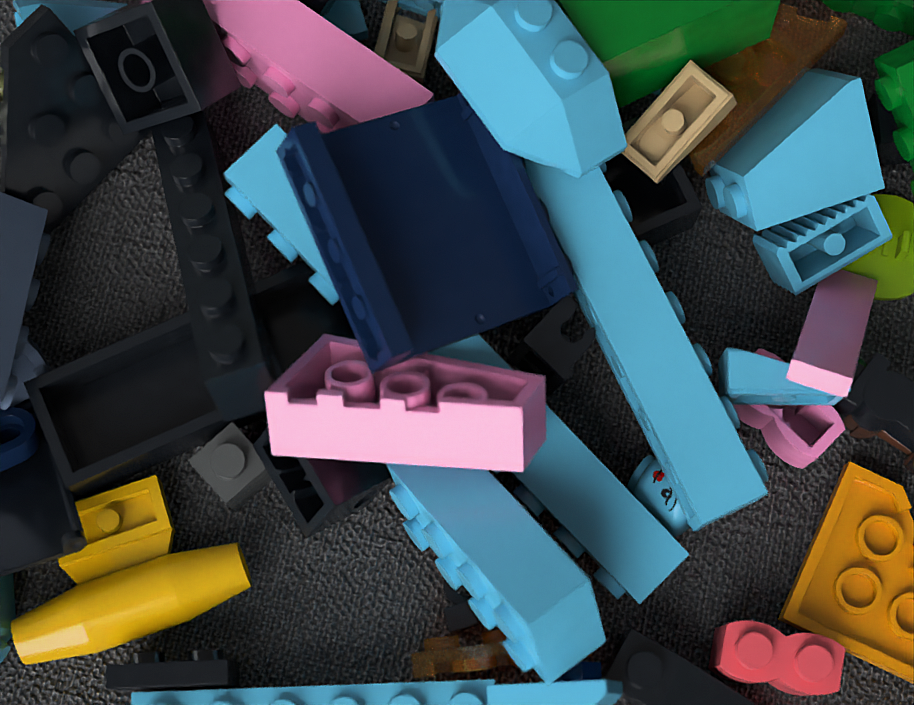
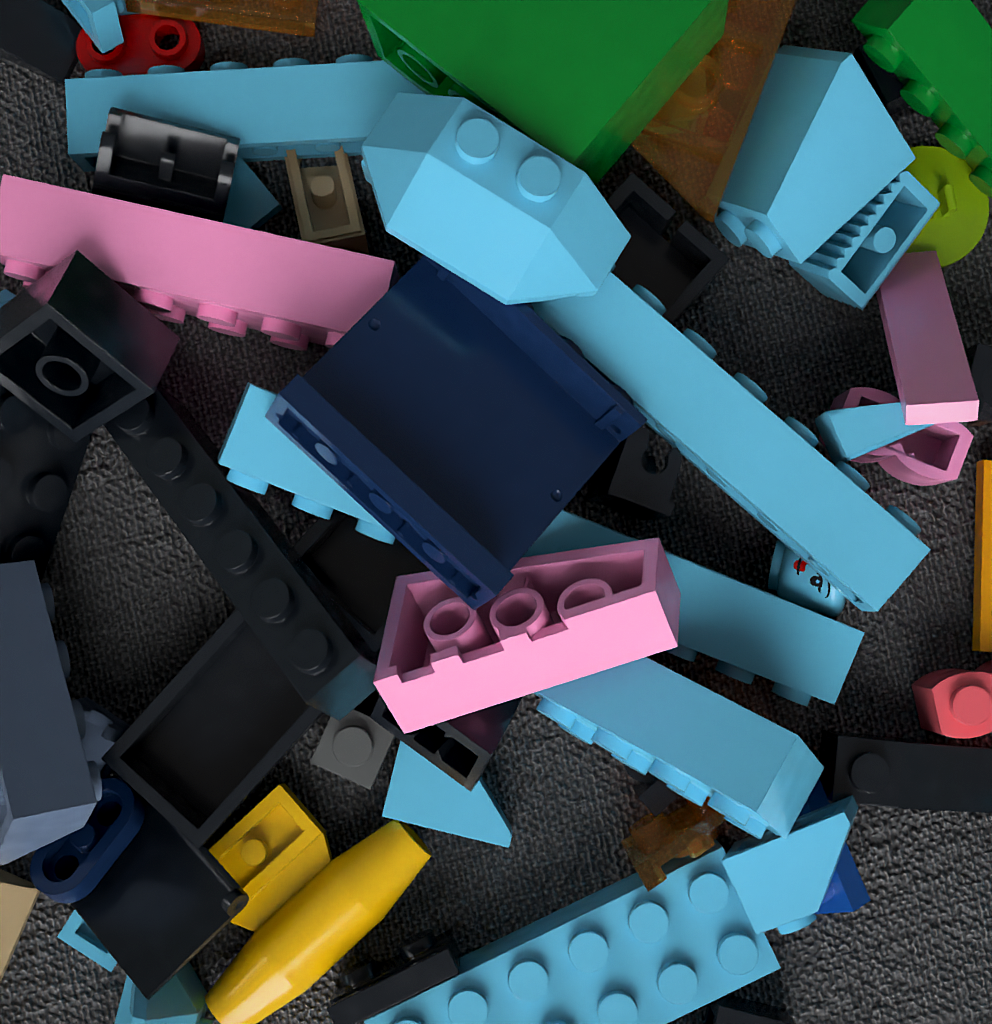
camera: 25 degrees left, 10 degrees up
tan slope [621,60,737,184] -> none
none -> medium azure slope [382,740,512,848]

